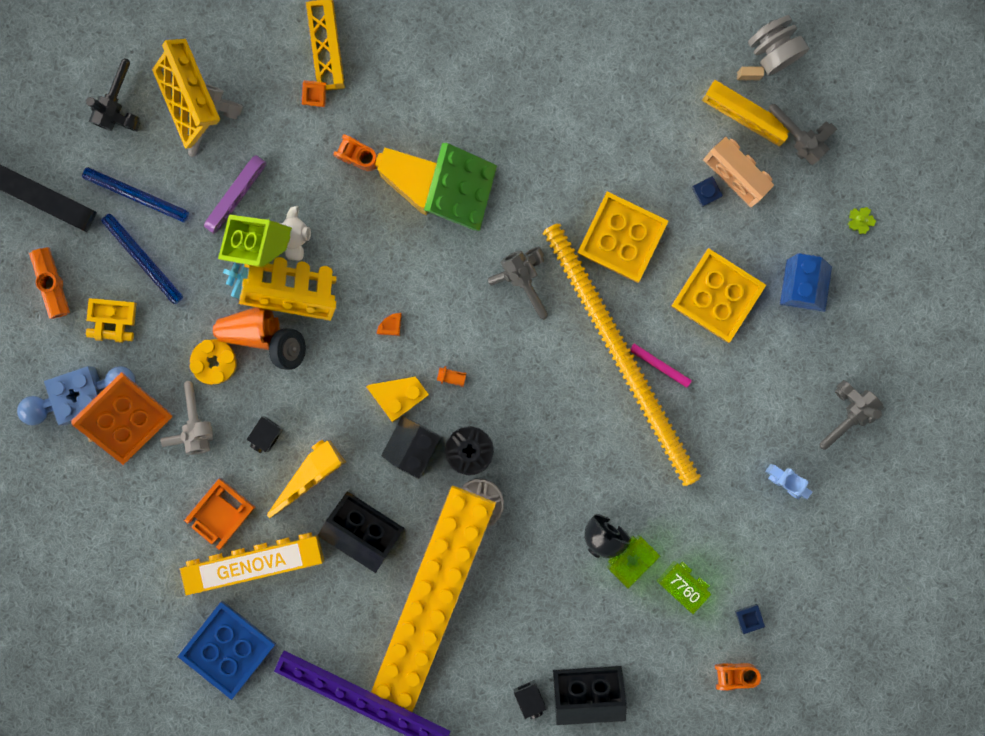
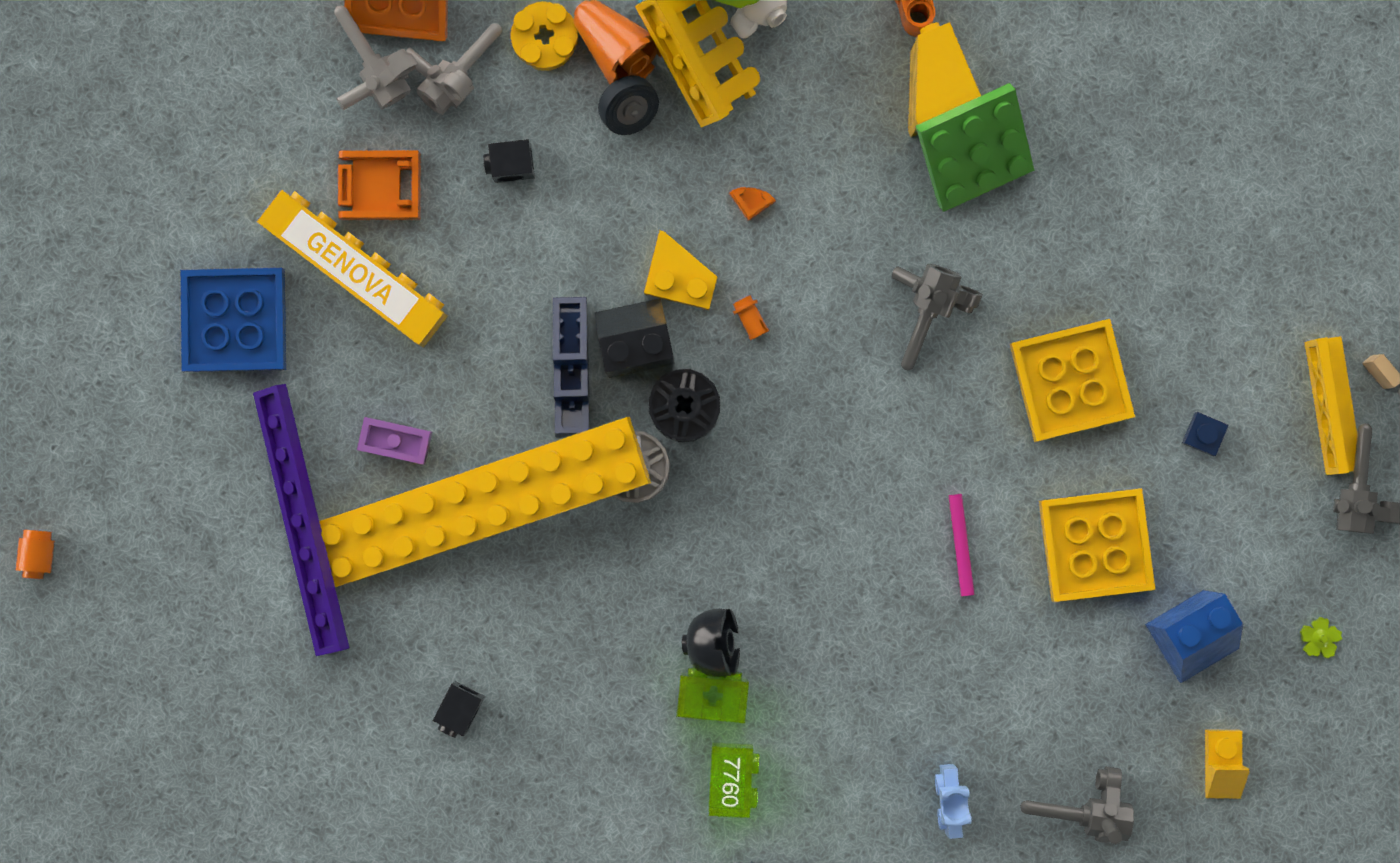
camera: 50 degrees right, 0 degrees up
yellow wedge [267,439,346,518] -> none
black slope [318,491,405,573] -> none
yellow piece [542,223,701,486] -> none
black slope [553,666,627,725] -> none
light nougat slope [703,137,774,207] -> none
none -> light grey piece [334,5,418,110]
none -> medium lavender plate [357,417,432,465]
none -> dark blue slope [553,297,590,438]
none -> yellow slope [1205,729,1249,799]

